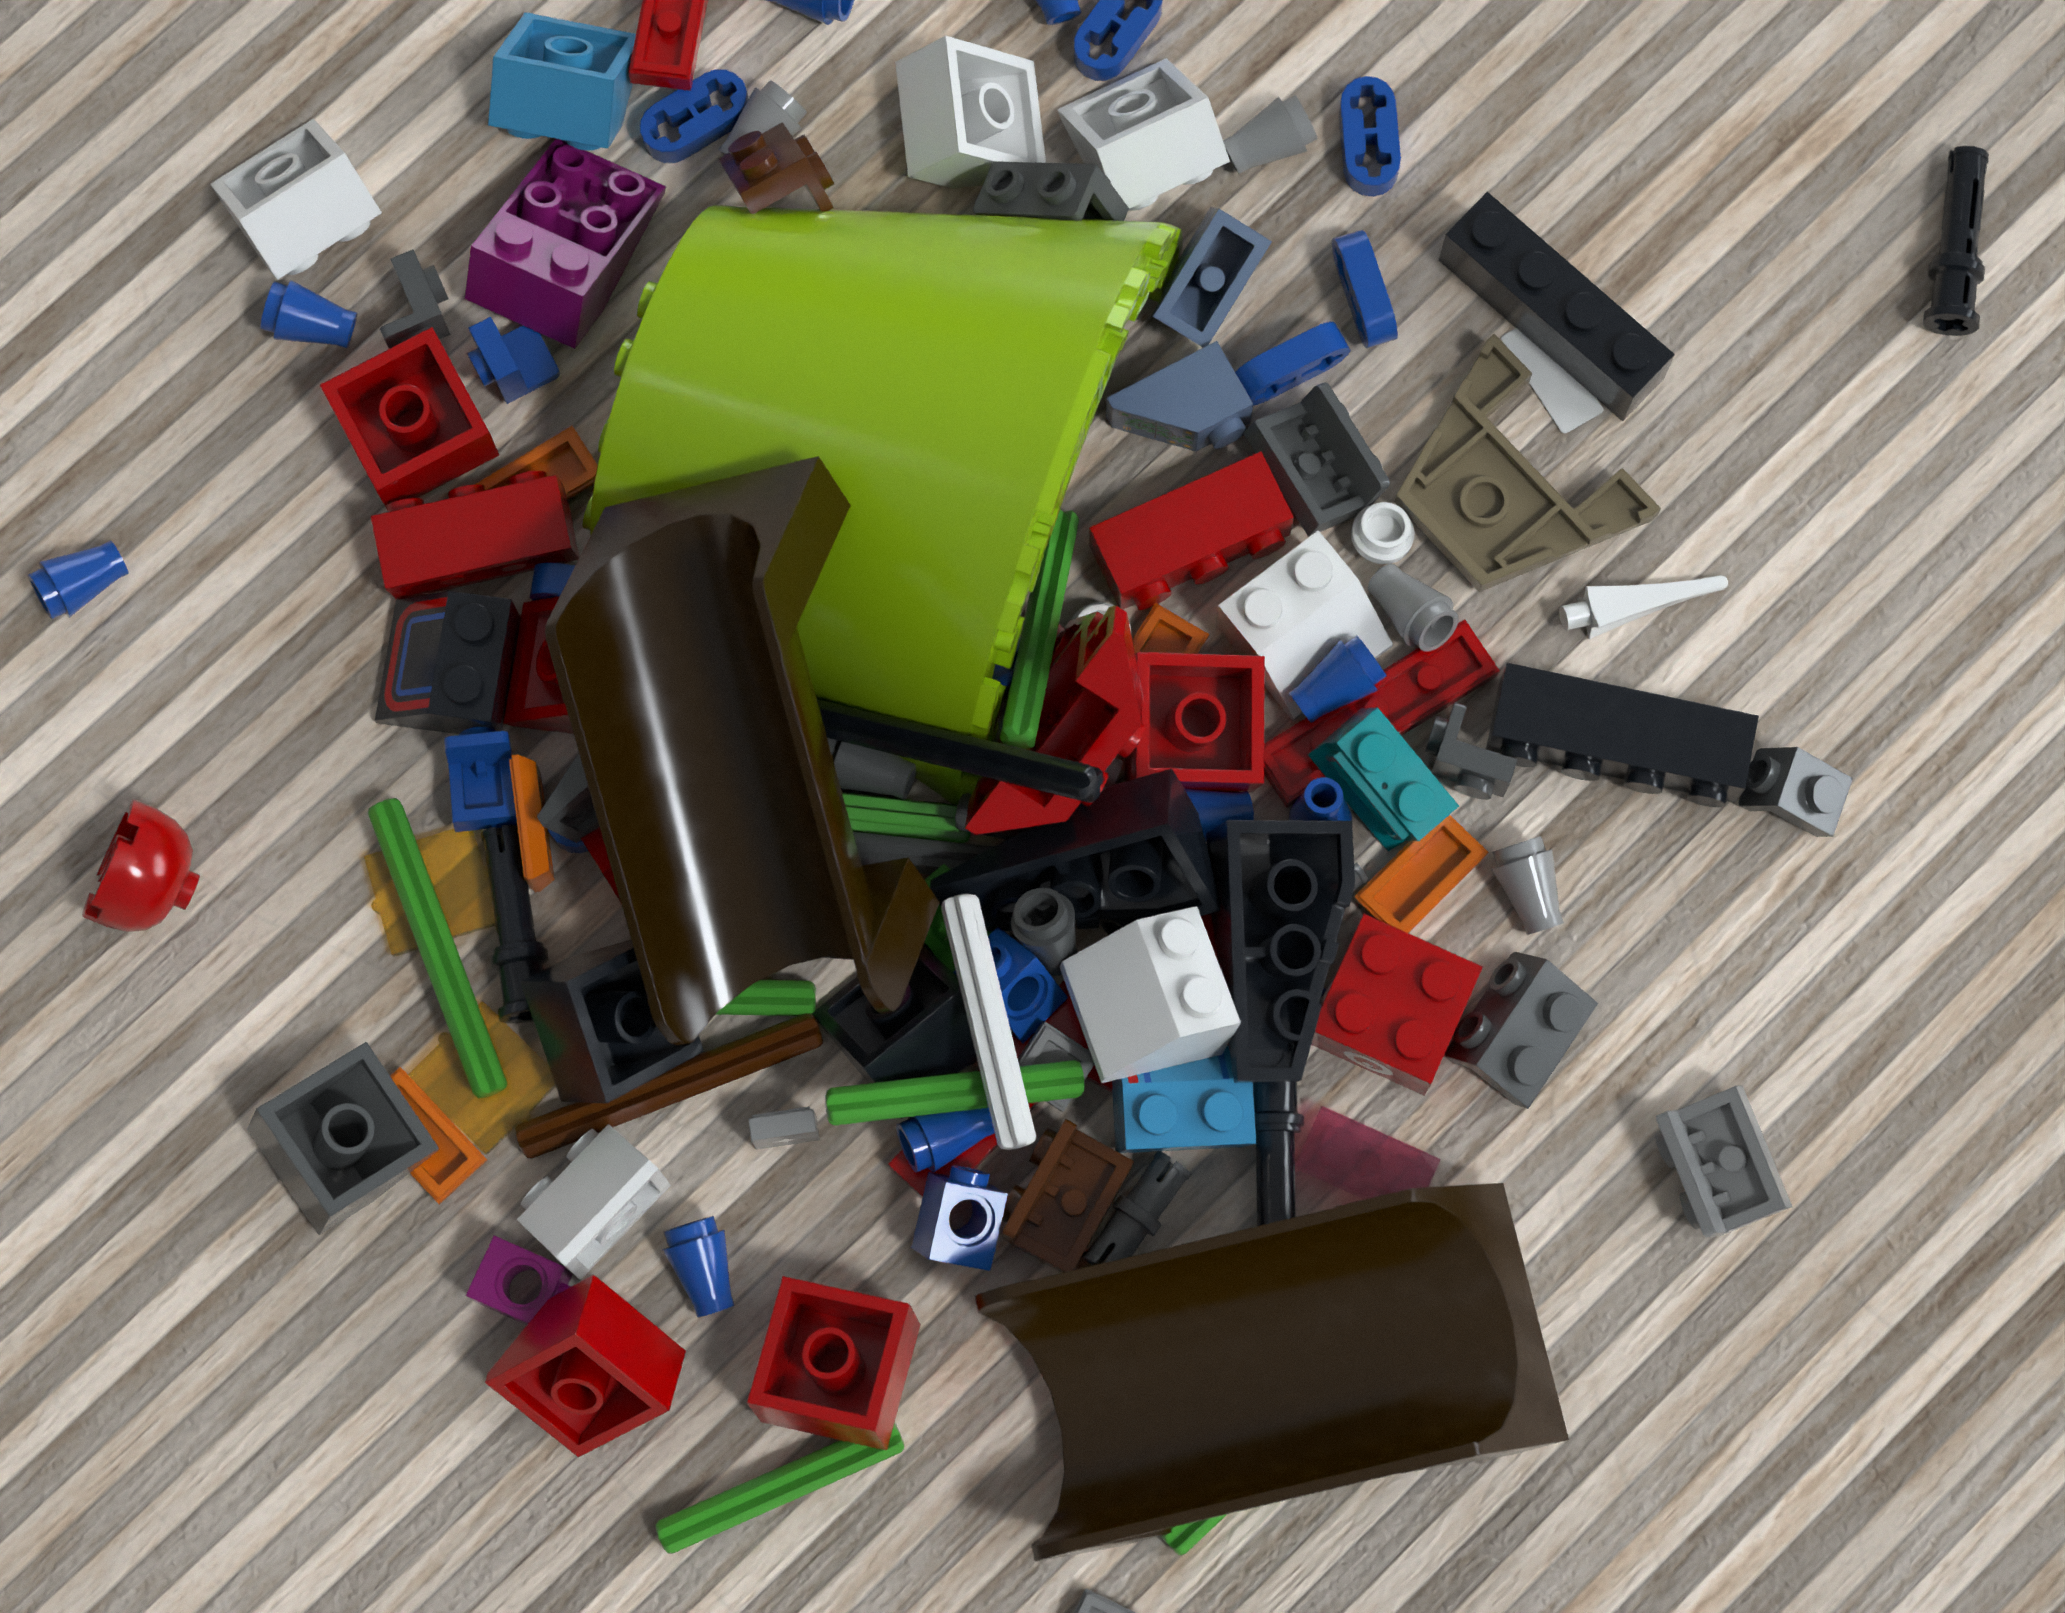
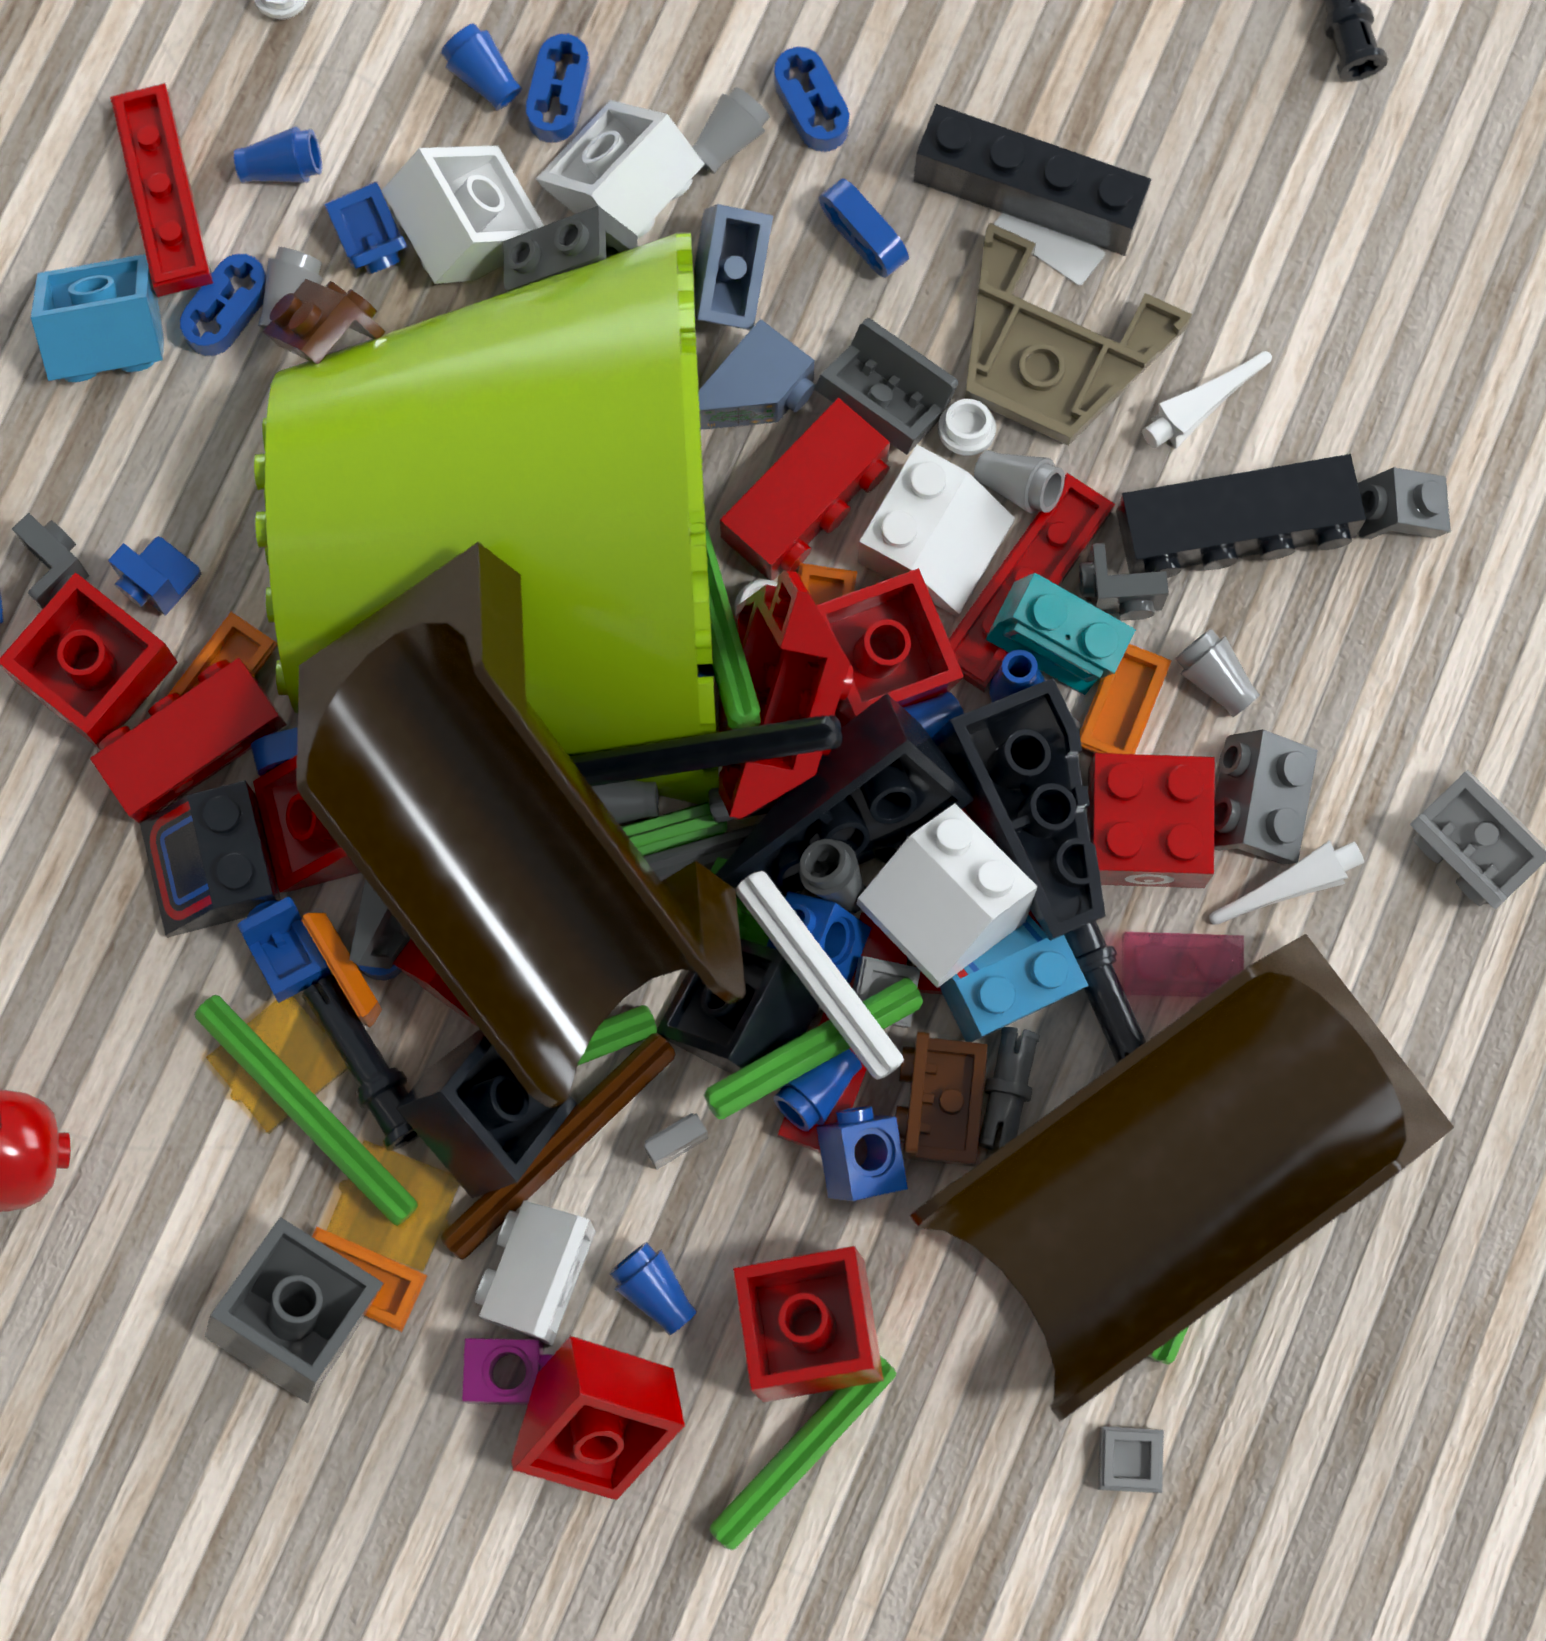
camera: 25 degrees left, 0 degrees up
magenta slope [464,139,666,349] -> none
blue beam [1235,322,1351,406] -> none
blue cone [1289,635,1387,723] -> none
none -> blue bracket [324,181,408,274]
none -> white piece [1209,840,1364,925]

